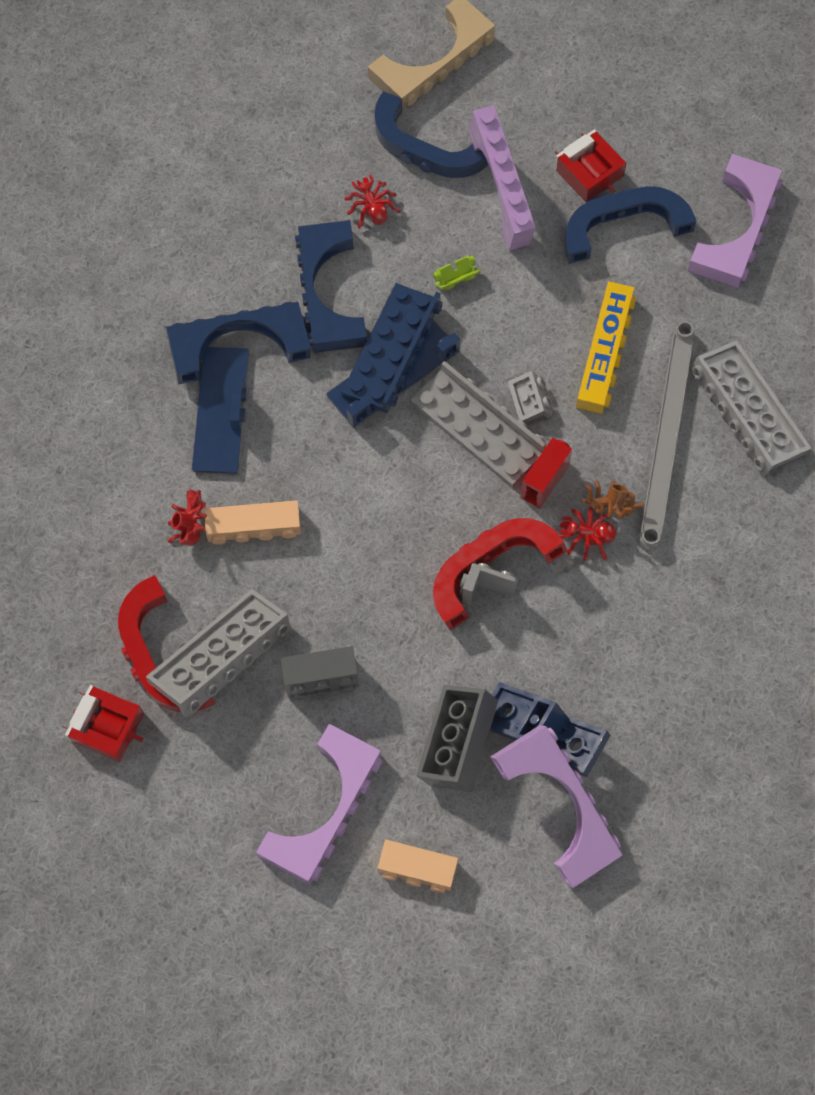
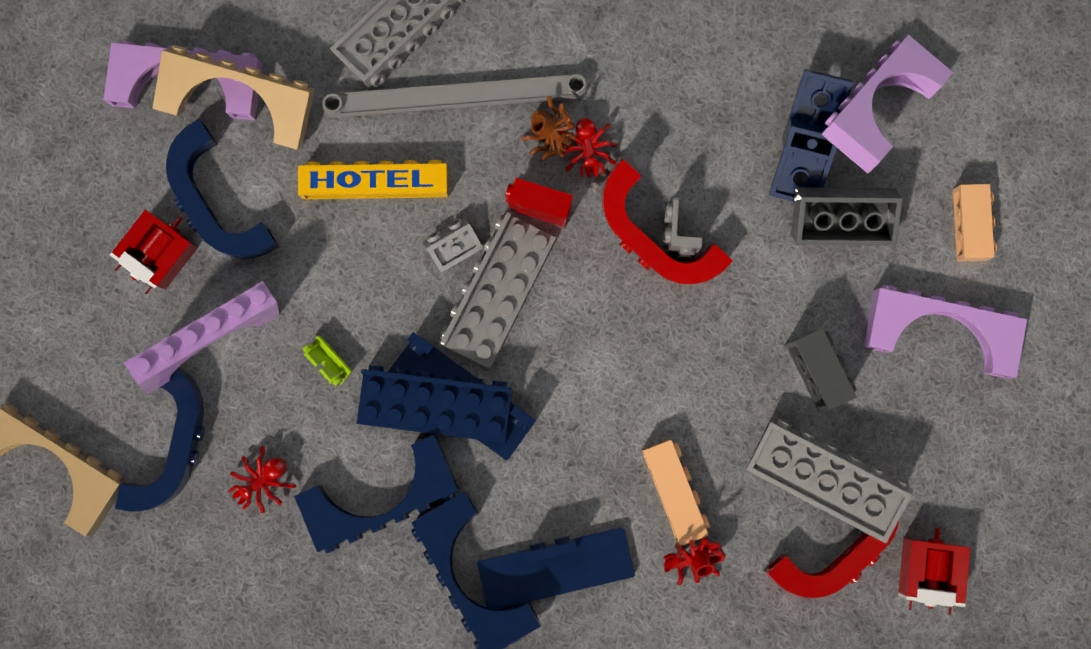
camera: 110 degrees left, 15 degrees up
none -> tan arch [152,45,315,150]

